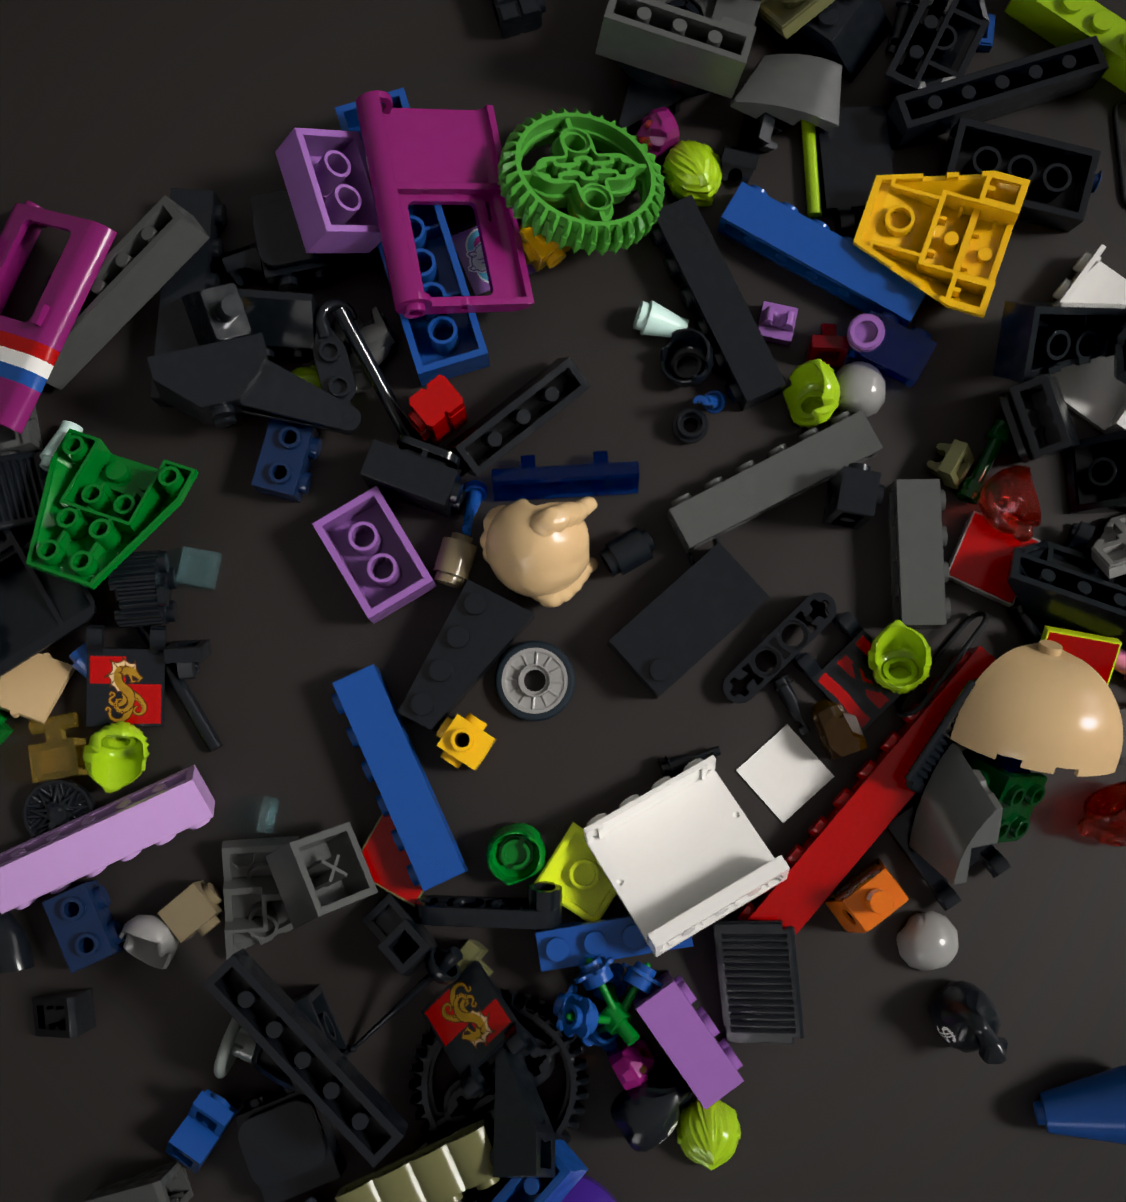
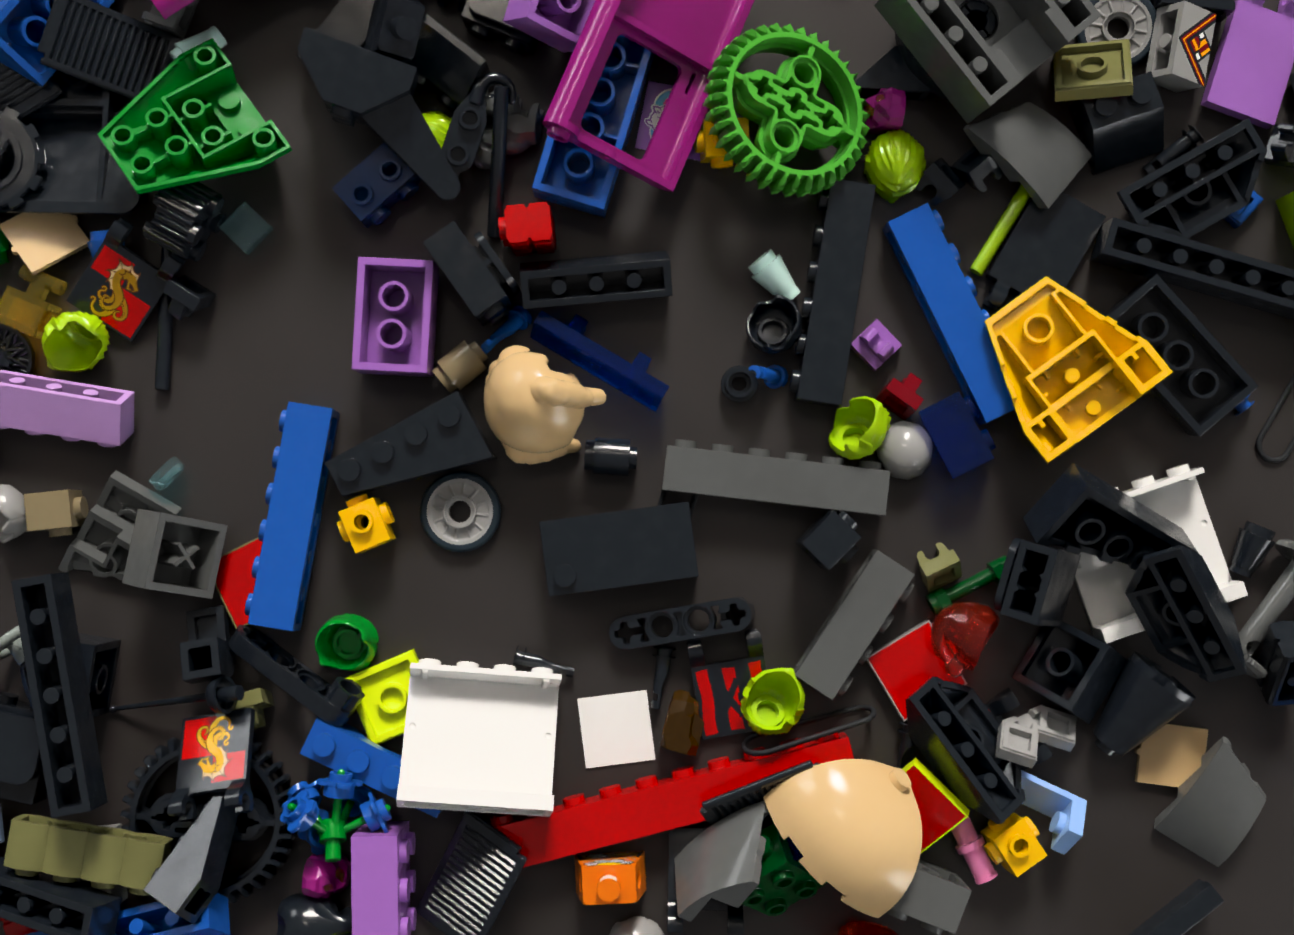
camera: 40 degrees right, 5 degrees up
medium lavender tile [846,314,885,353] -> none

